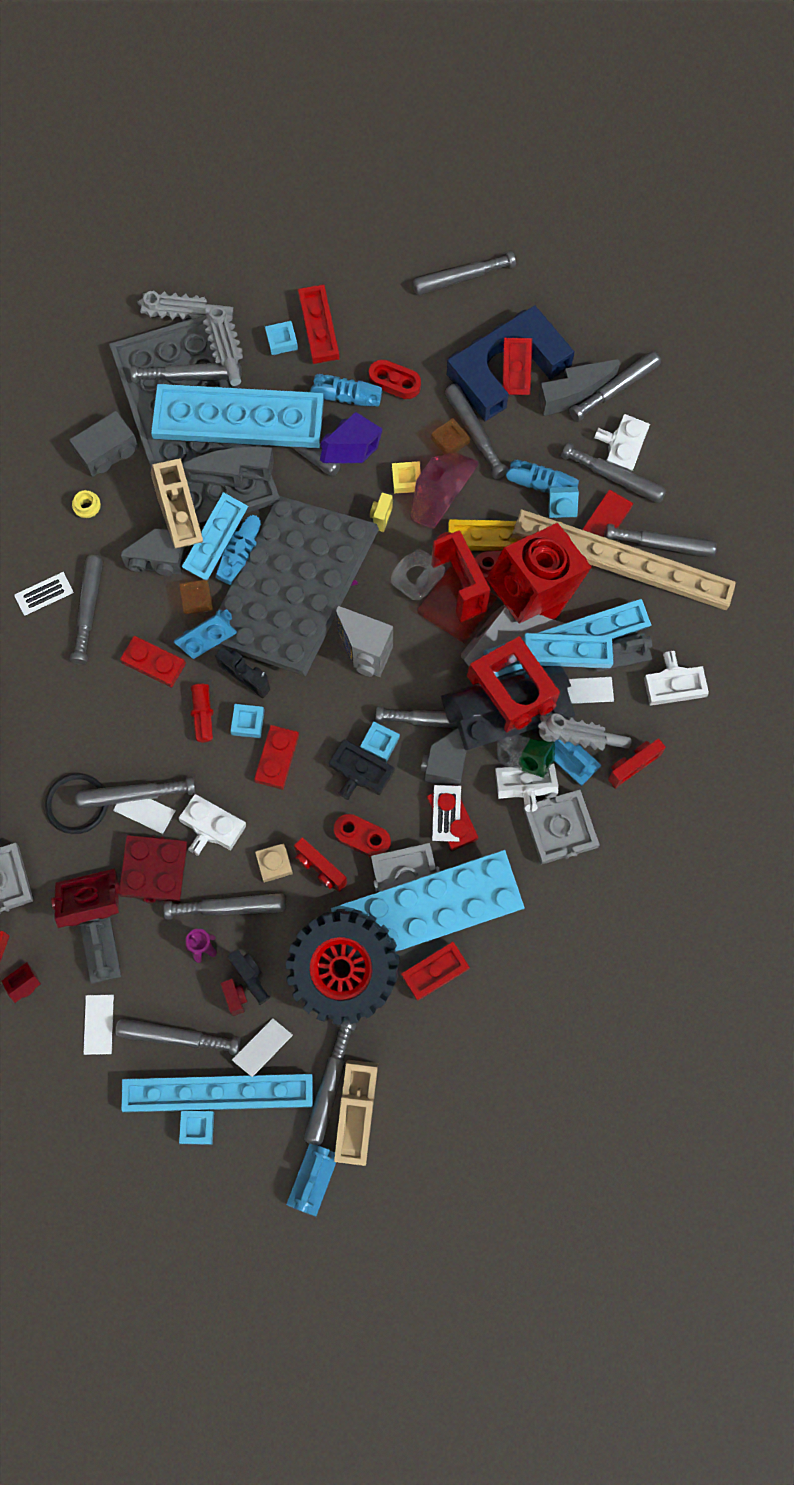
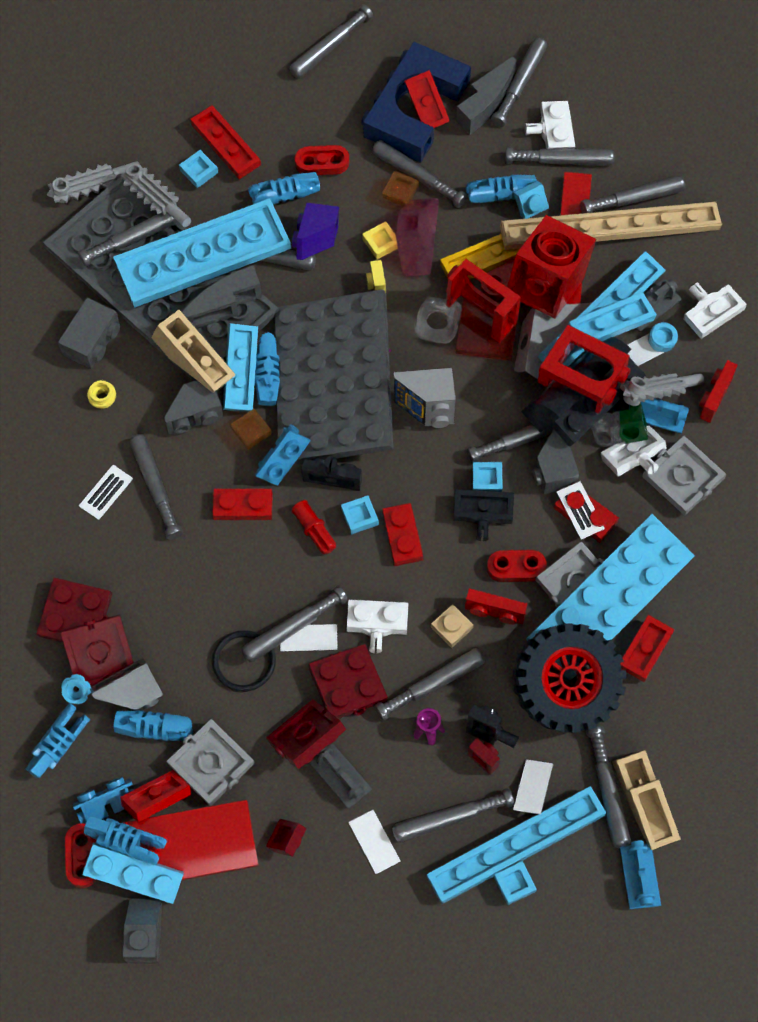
camera: 25 degrees left, 5 degrees down
none -> medium azure tile [648,322,678,352]

